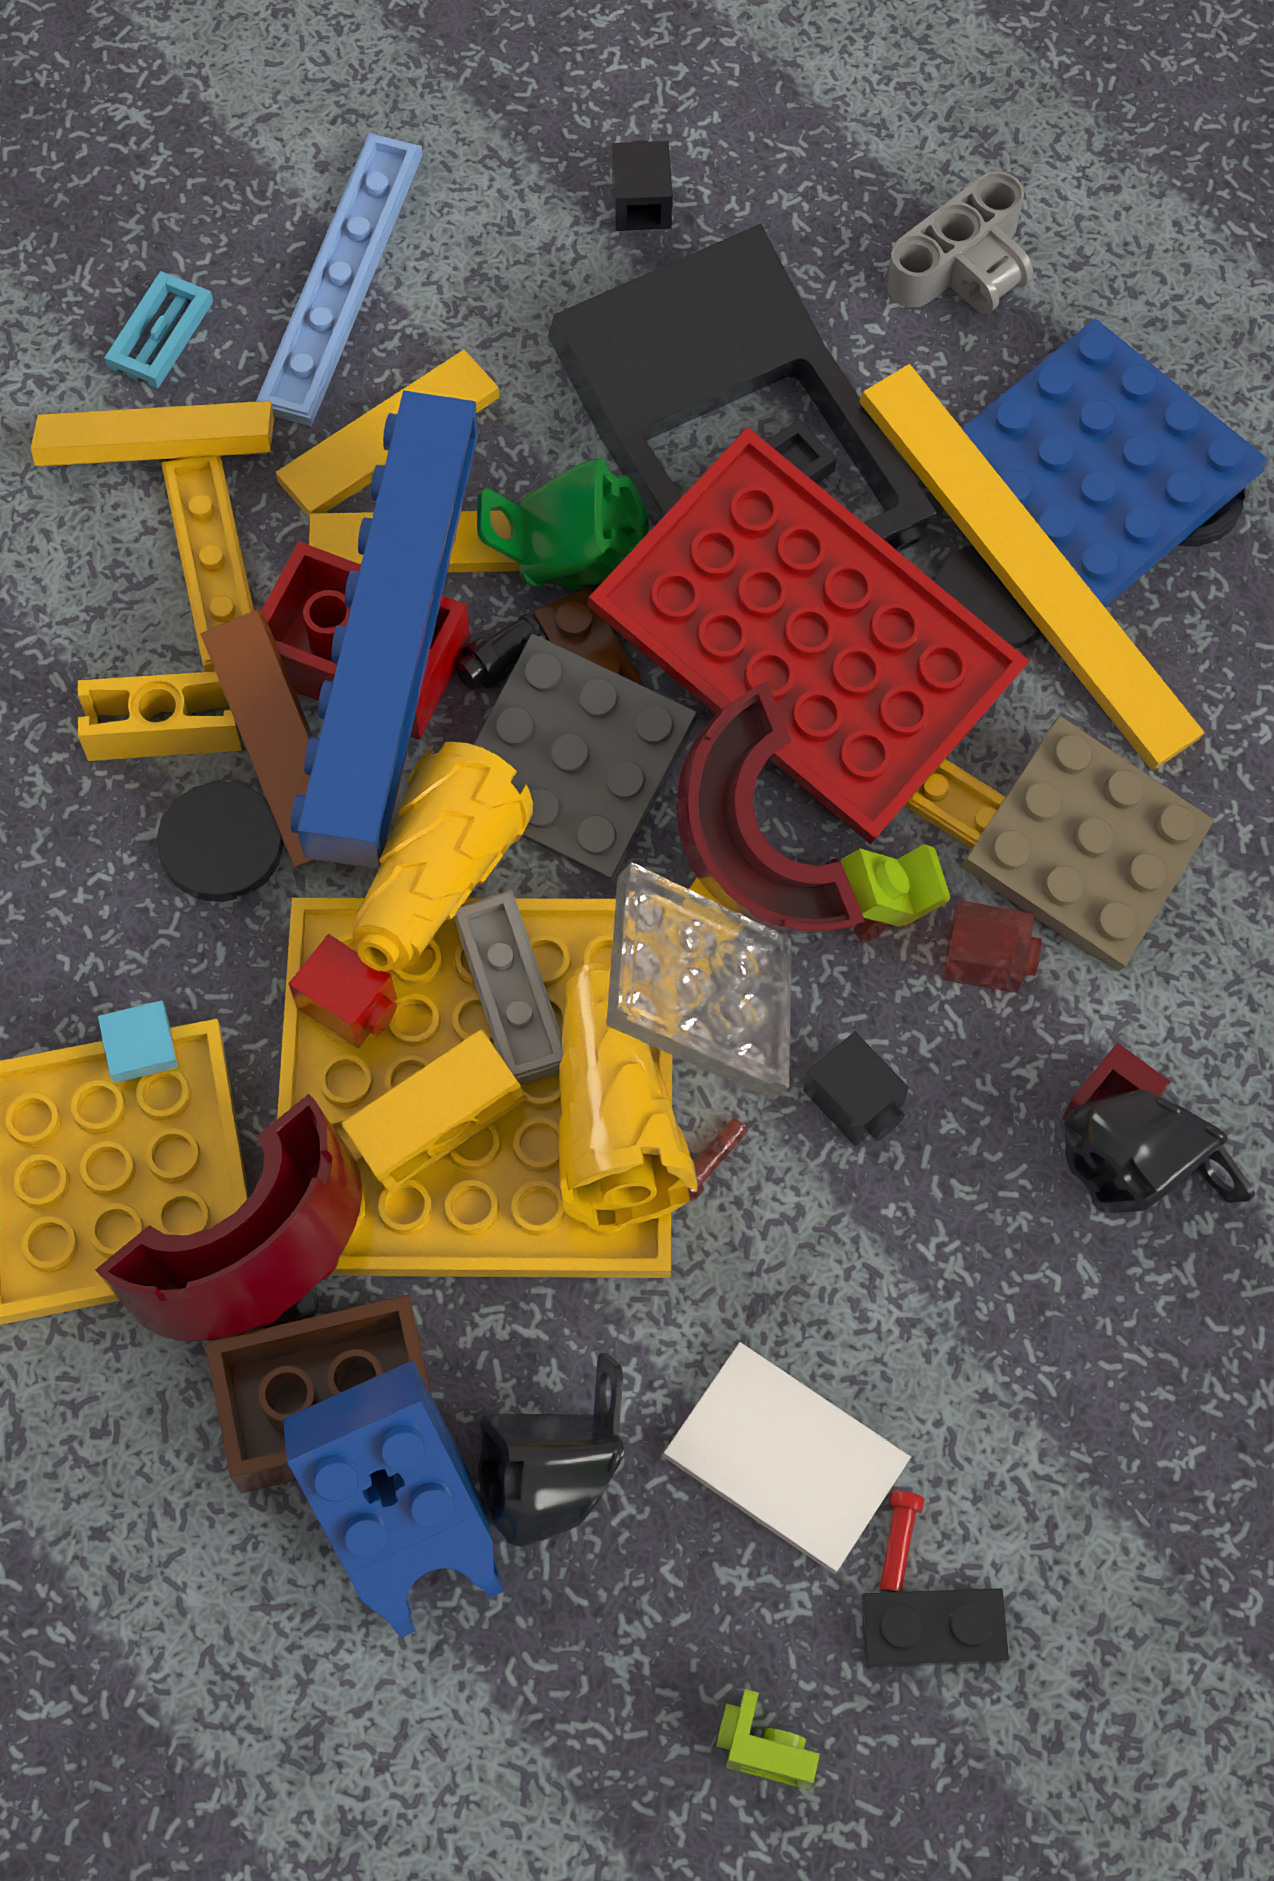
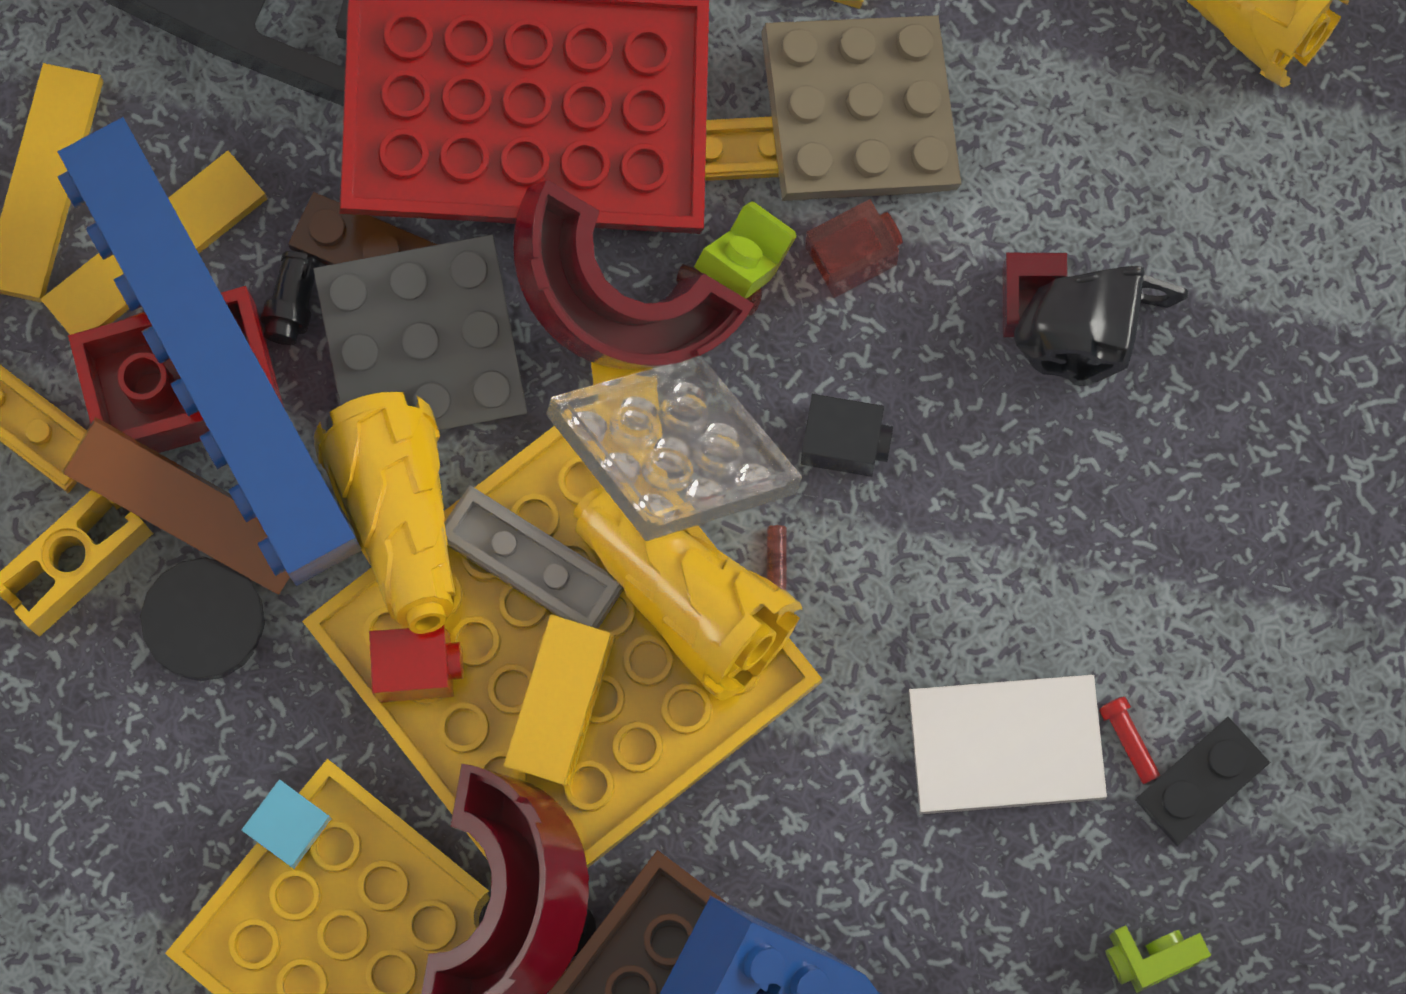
camera: 35 degrees left, 10 degrees up
green piece [477,458,649,591] -> none
black piece [478,1353,624,1547] -> none

